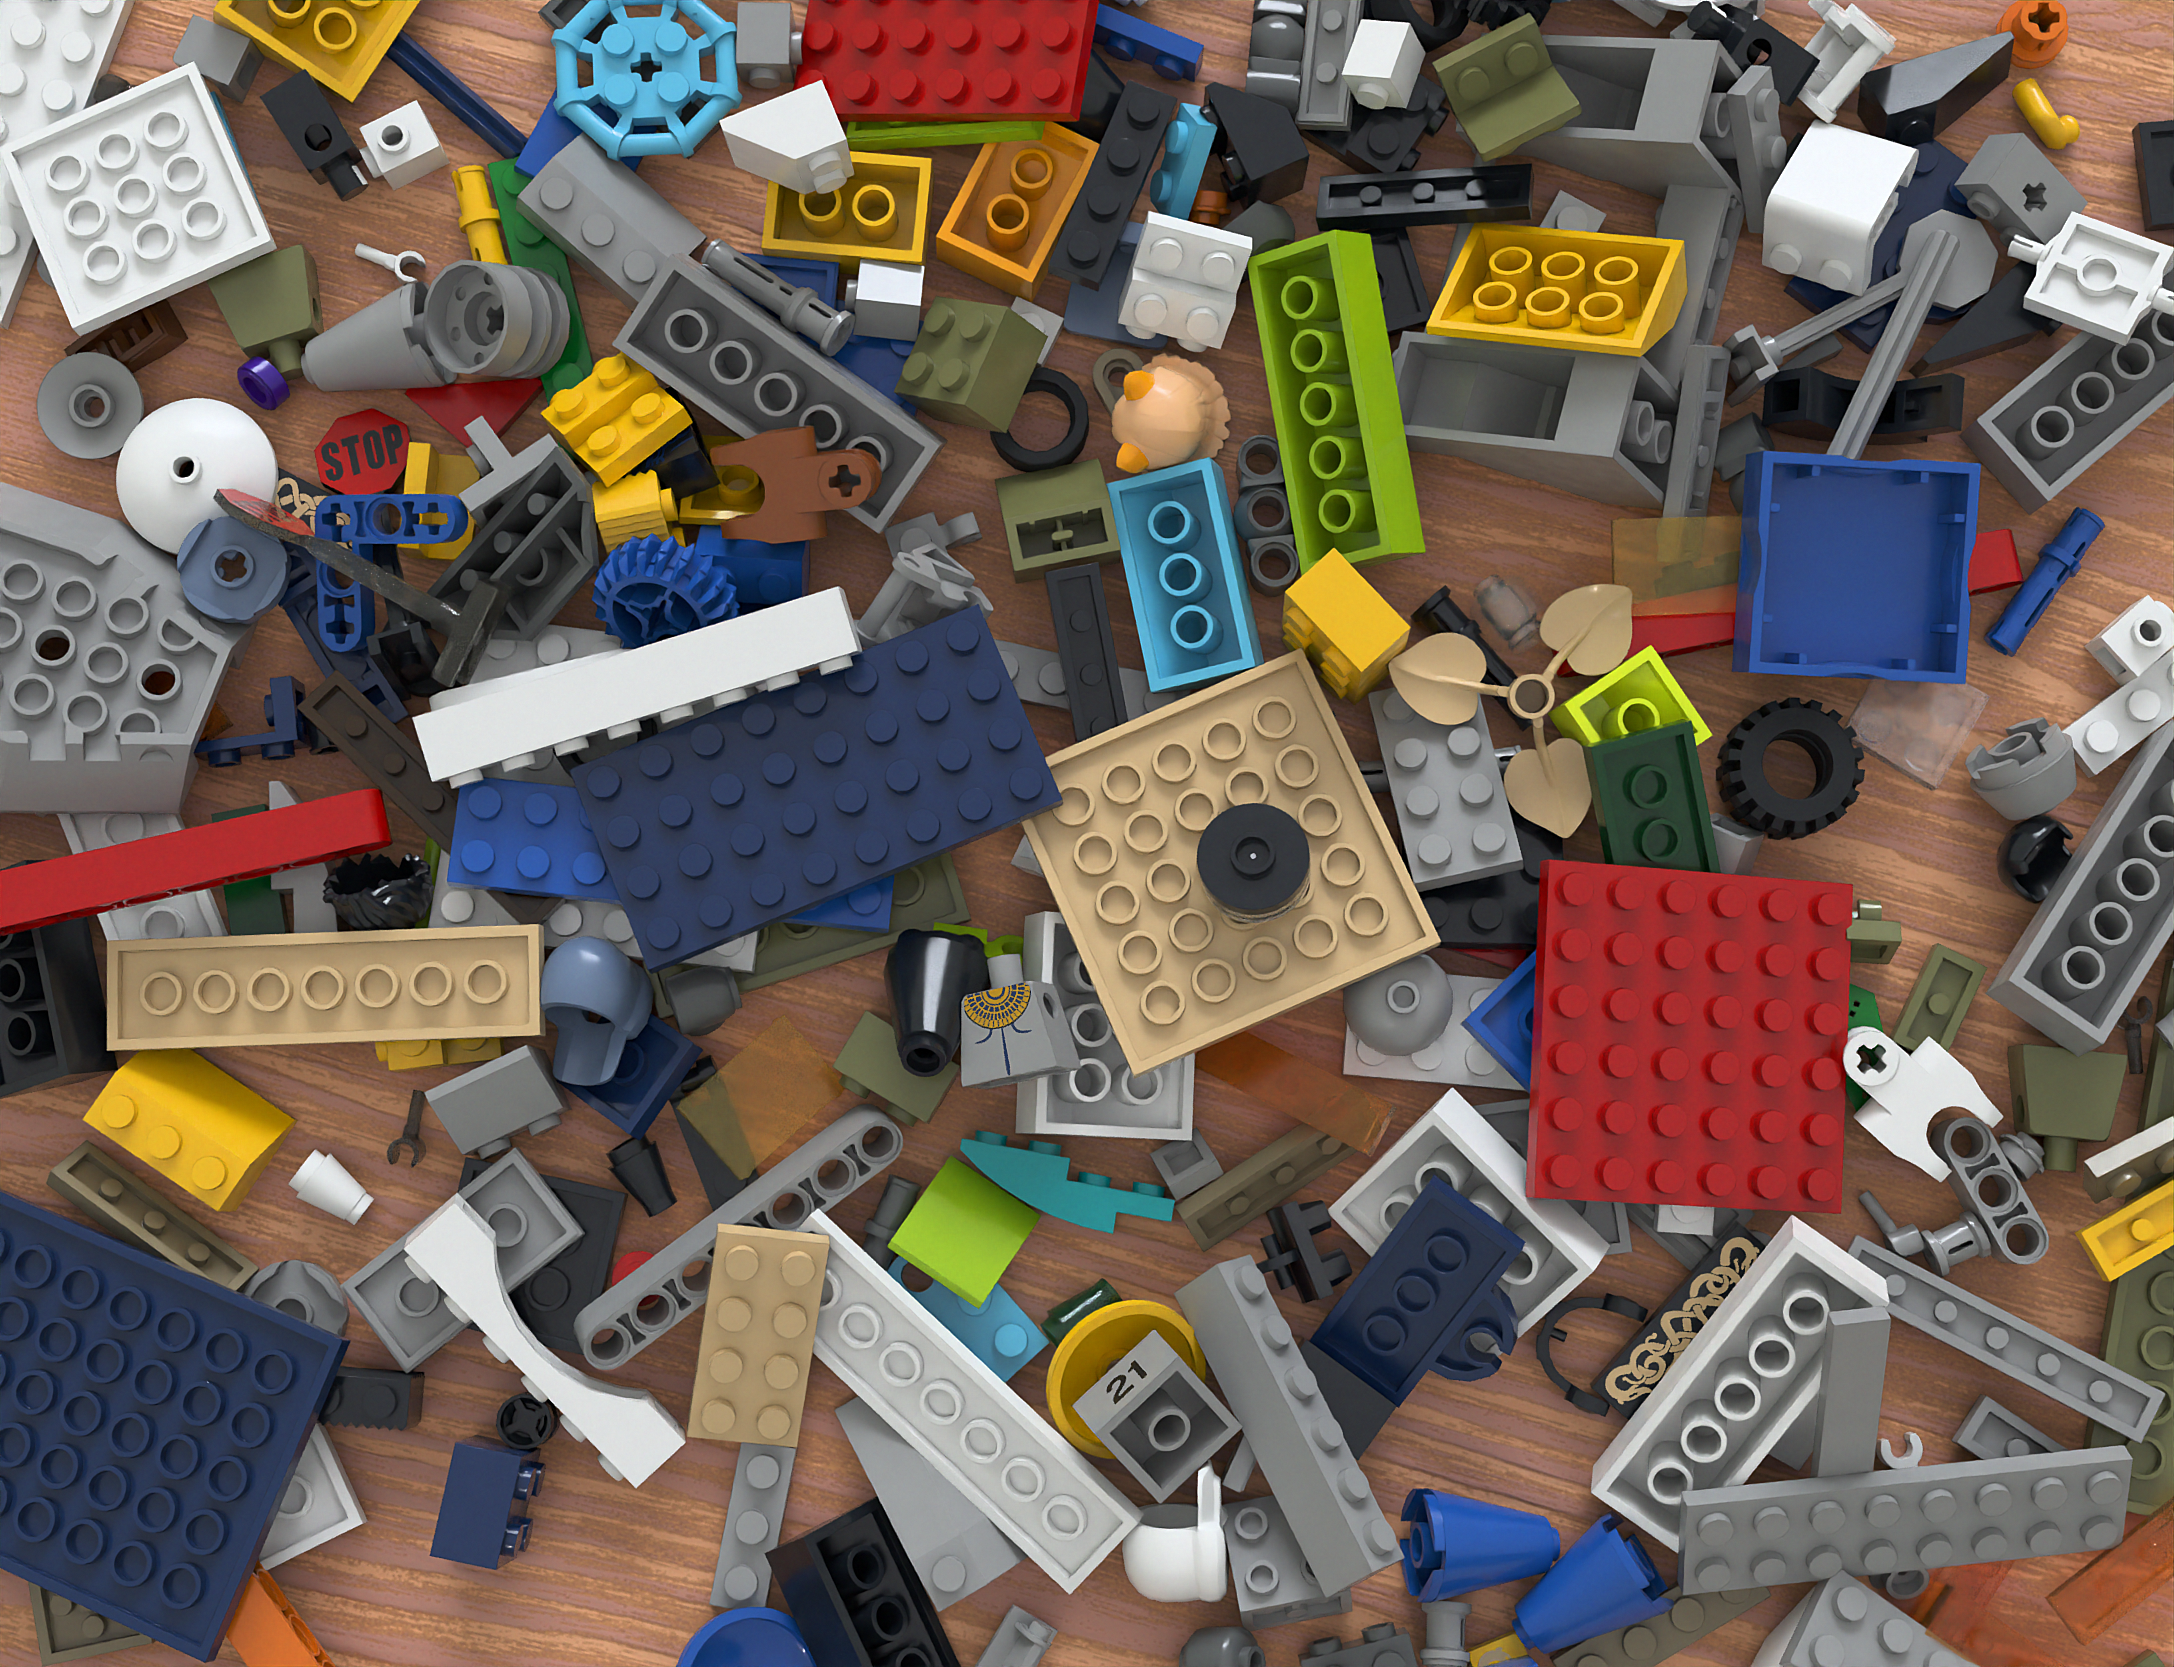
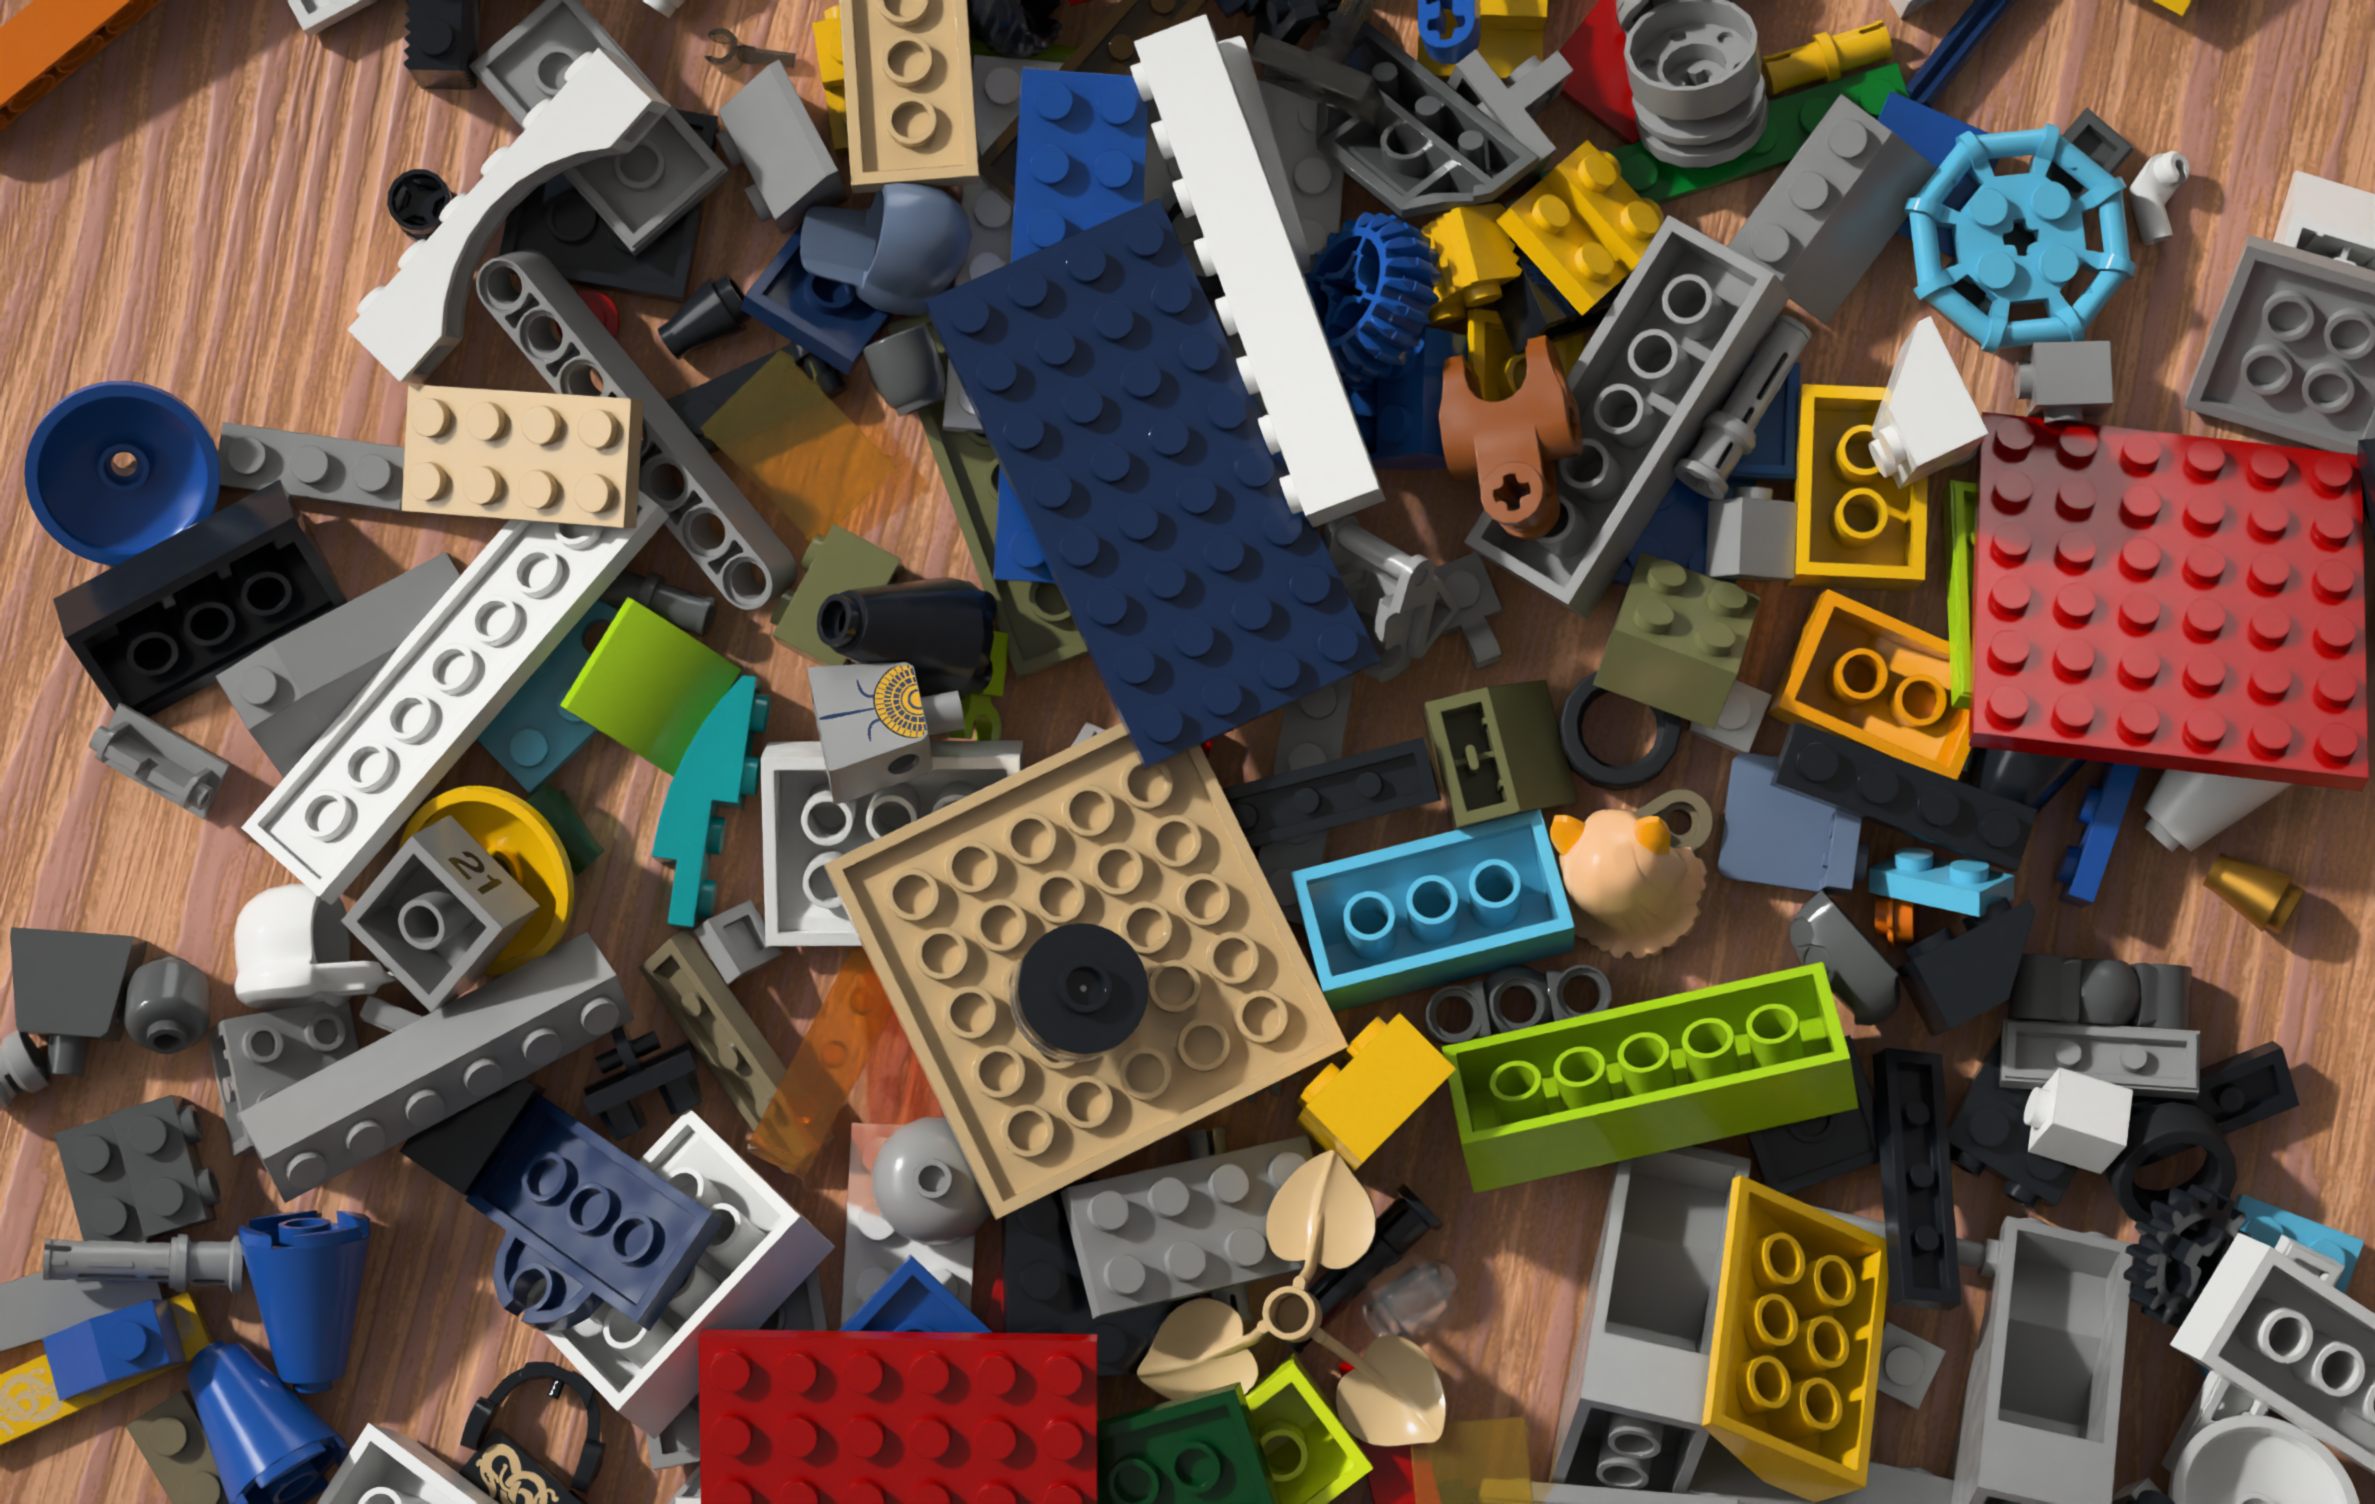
camera: 90 degrees right, 0 degrees up
dark blue brick [430,1435,546,1570] -> none
white plate [1118,211,1252,352] -> none
olive bracket [1432,13,1582,162] -> none

